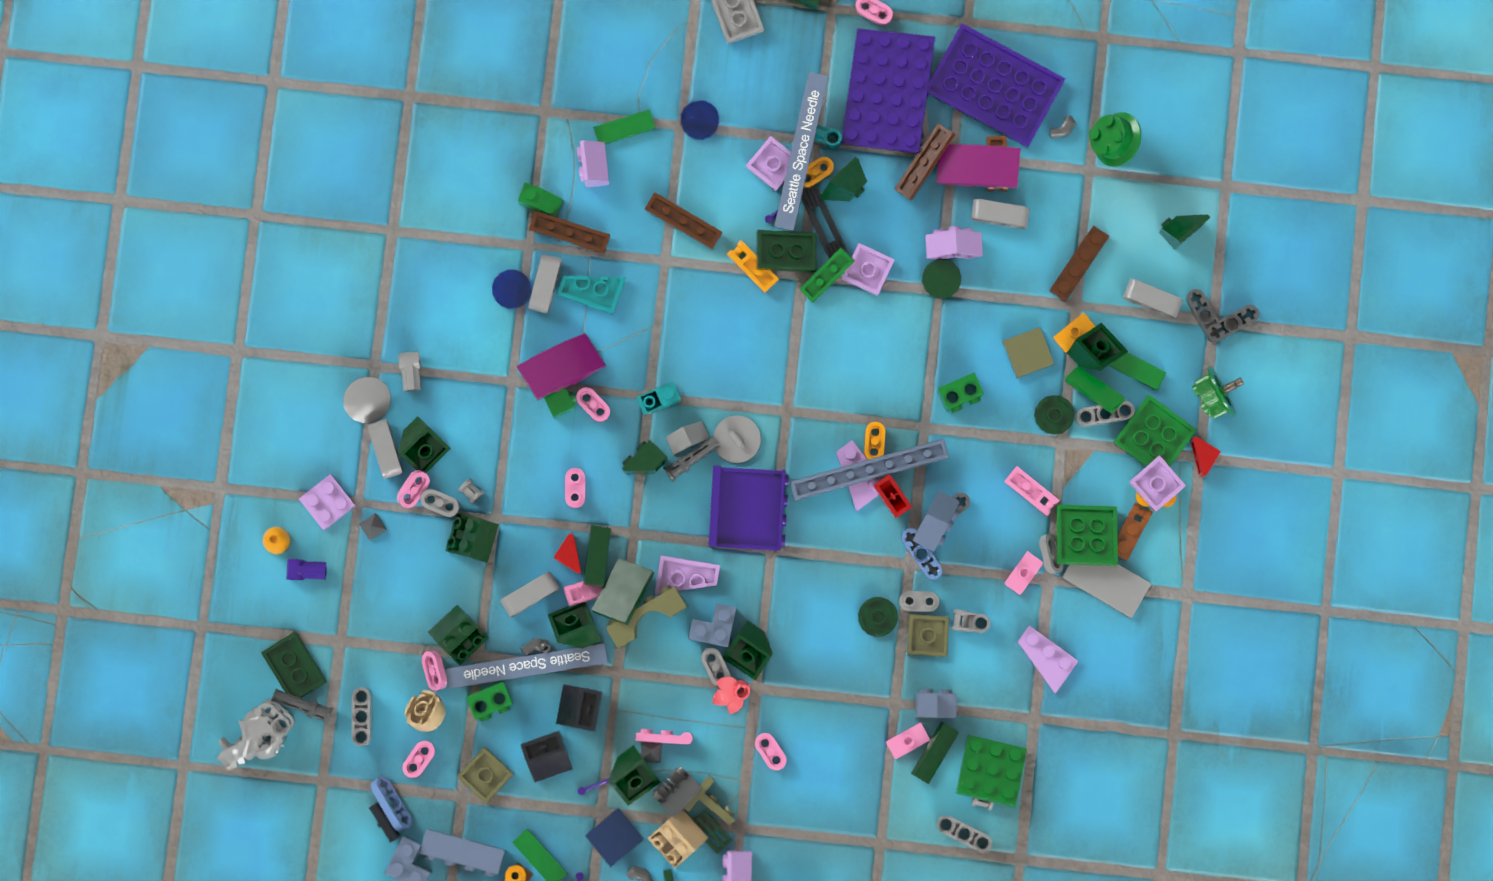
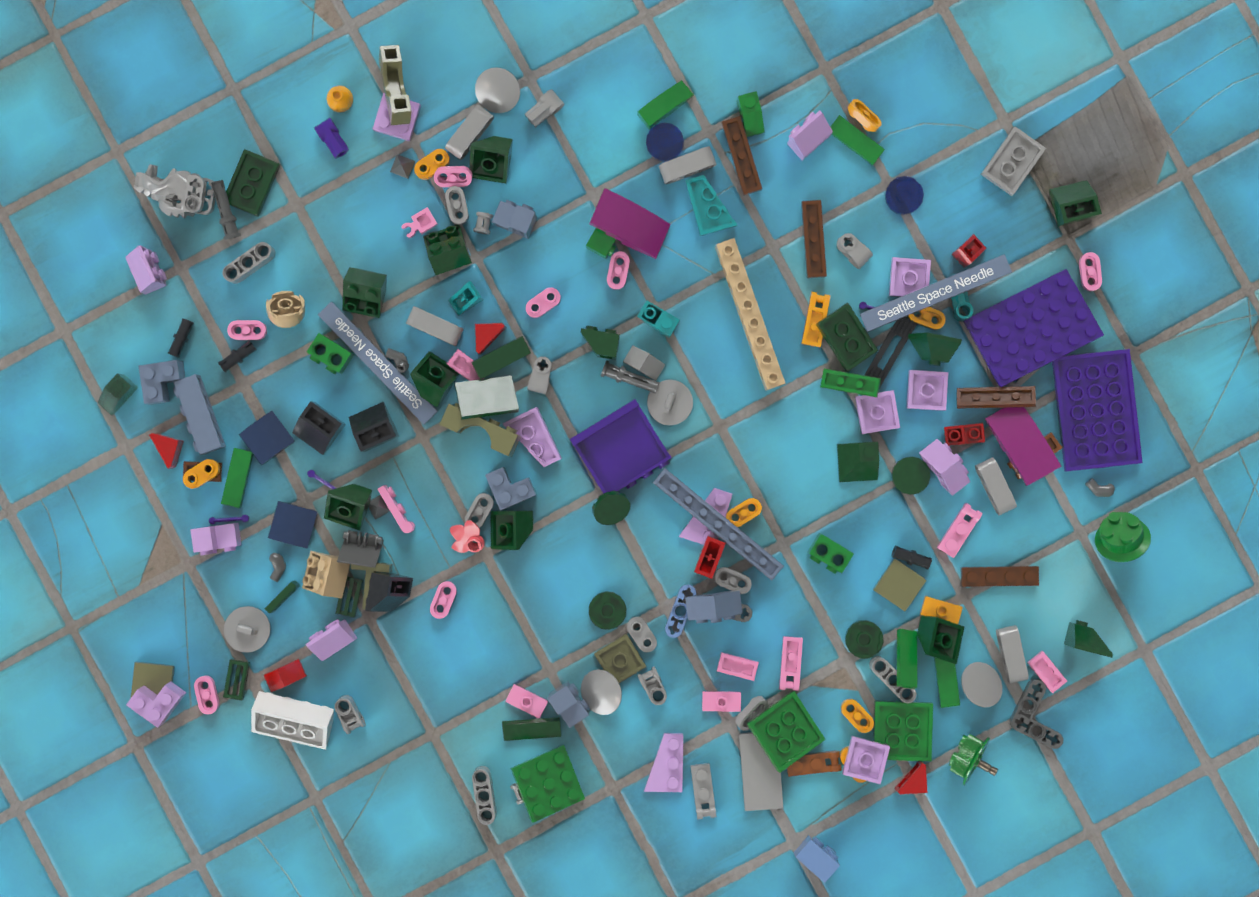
camera: 55 degrees right, 5 degrees up
medium blue beam [371,776,412,832] -> none
bright pink plate [422,650,447,691] -> none
olive tile [457,747,514,804] -> none
none -> lavender slope [125,245,167,294]
none -> black pin [218,340,257,373]
none -> dark blue slope [239,411,295,466]
none -> black slope [365,572,413,612]
none -> olive arch [379,45,412,125]
none -> bright pink plate [401,207,438,238]
none -> light orange plate [414,149,450,180]
none -> teal slope [448,281,483,316]
none -> sand blue brick [492,200,537,239]
none -> light grey piece [527,357,552,394]
none -> light grey shield [581,669,622,715]
none -> dark green tile [592,491,630,525]
none -> green slope [637,80,694,130]
none -> light grey plate [690,763,716,820]
none -> light grey plate [714,567,751,594]
none -> tan brick [715,238,786,391]
none -> bright pink plate [717,652,759,681]
none -> medium blue brick [793,835,840,883]
none -> light grey piece [836,233,873,269]
none -> dark green slope [837,442,880,482]
none -> light orange plate [841,699,874,733]
none -> light orange plate [848,99,882,132]
none -> black pin [891,545,932,569]
none -> lavender plate [907,370,948,411]
none -> bright pink plate [936,503,983,558]
none -> red slope [944,423,985,446]
none -> red slope [952,234,986,268]
none -> light grey shield [961,662,1003,708]
none -> bright pink plate [1027,651,1067,693]

